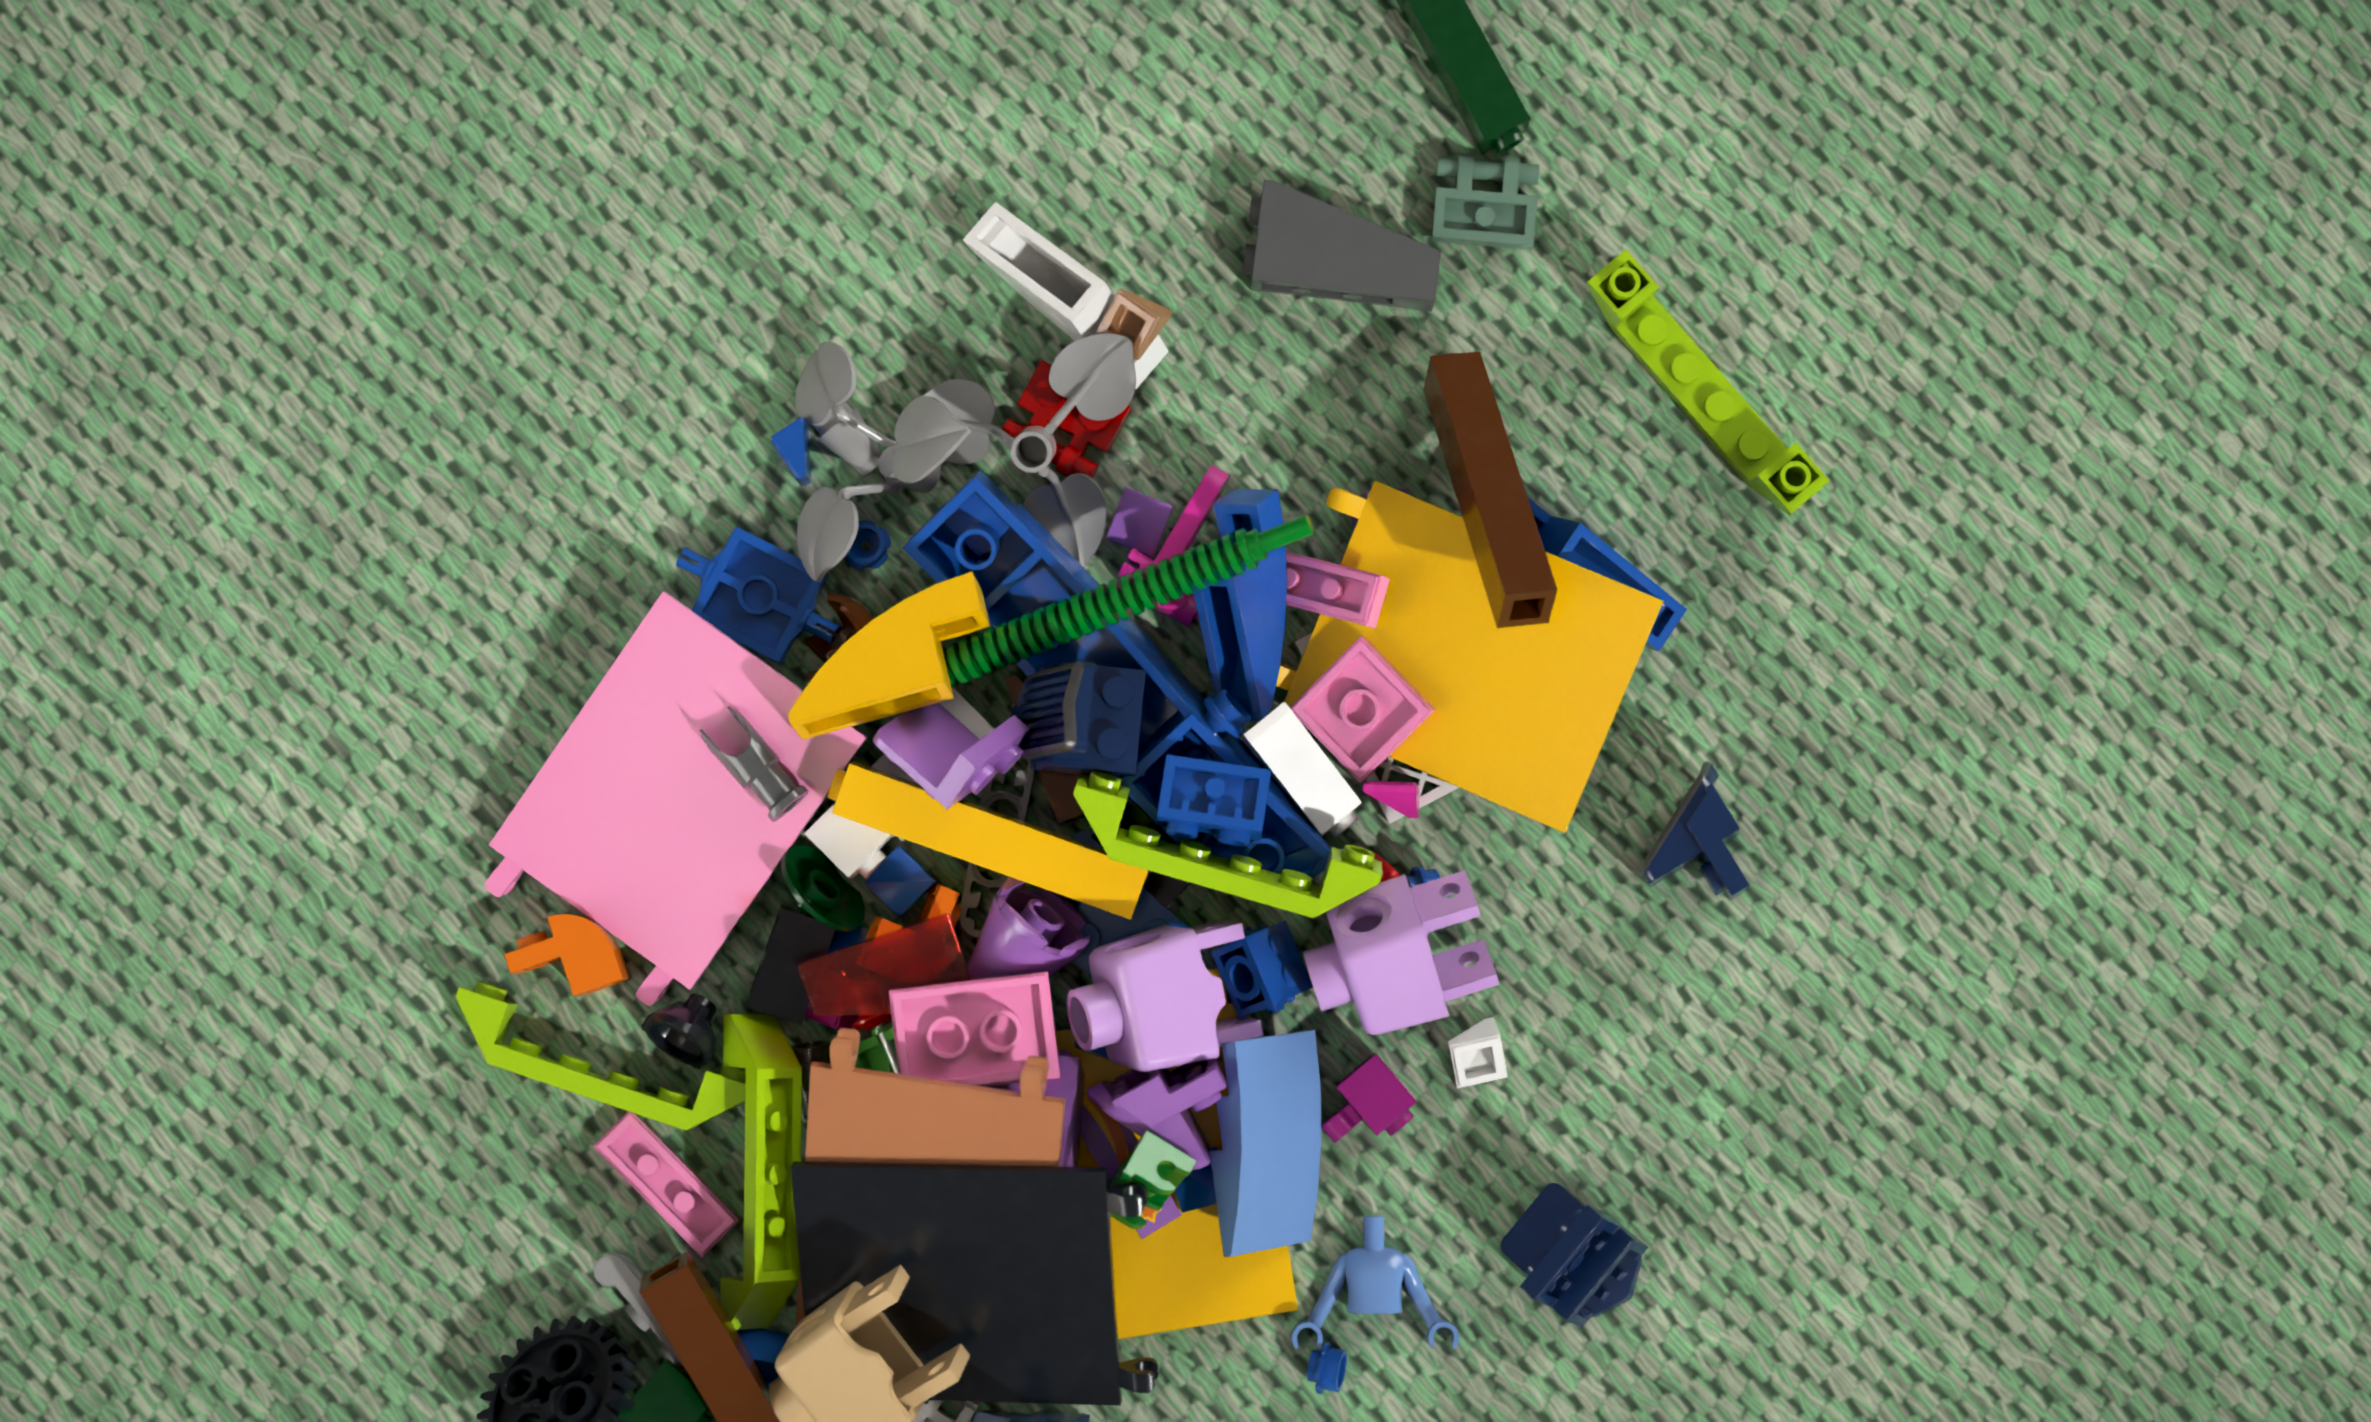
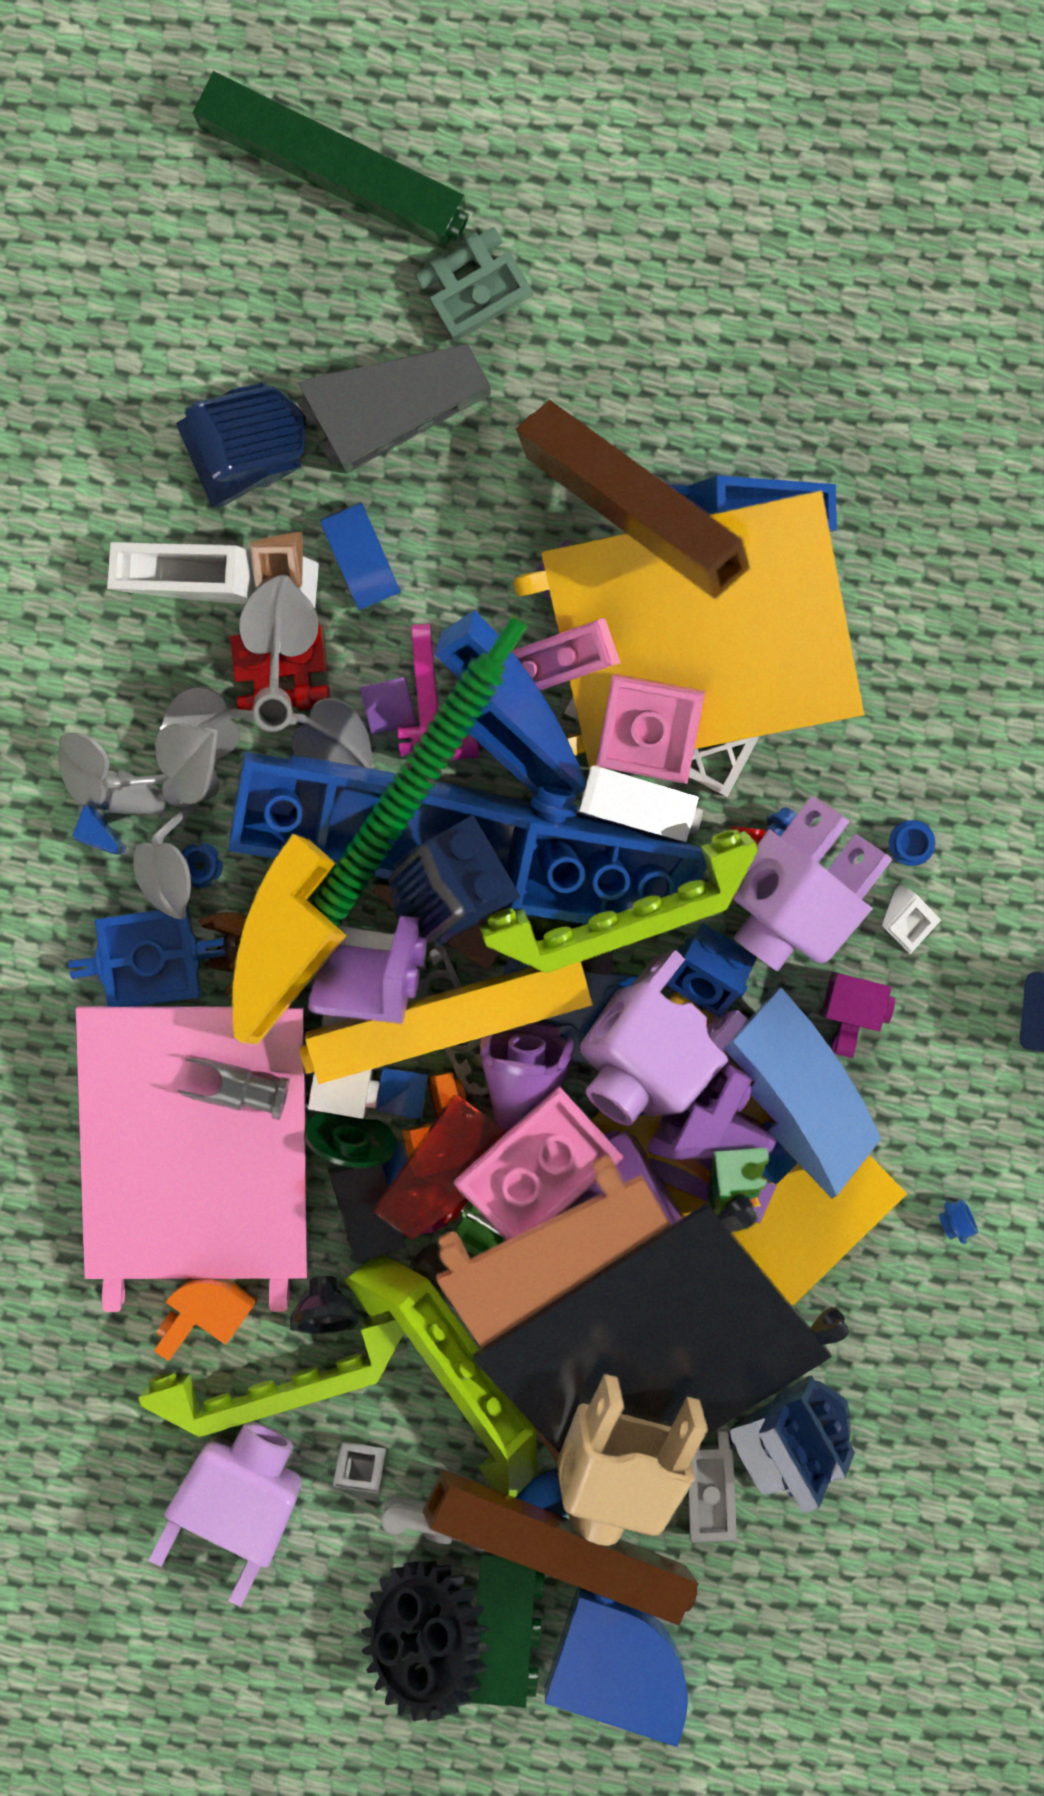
camera: 40 degrees left, 5 degrees up
bright pink tile [593,1111,741,1258] -> none
blue bracket [1157,754,1271,846] -> none
medium blue piece [1291,1216,1459,1350] -> none
dark pink slope [1363,781,1420,818] -> none
lime slope [1586,249,1830,515] -> none
dark blue piece [1640,761,1750,901] -> none
none -> lavender piece [149,1422,302,1607]
none -> dark blue piece [176,382,306,508]
none -> blue slope [320,501,401,610]
none -> flat silver slope [333,1441,386,1502]
none -> blue plate [888,820,935,866]

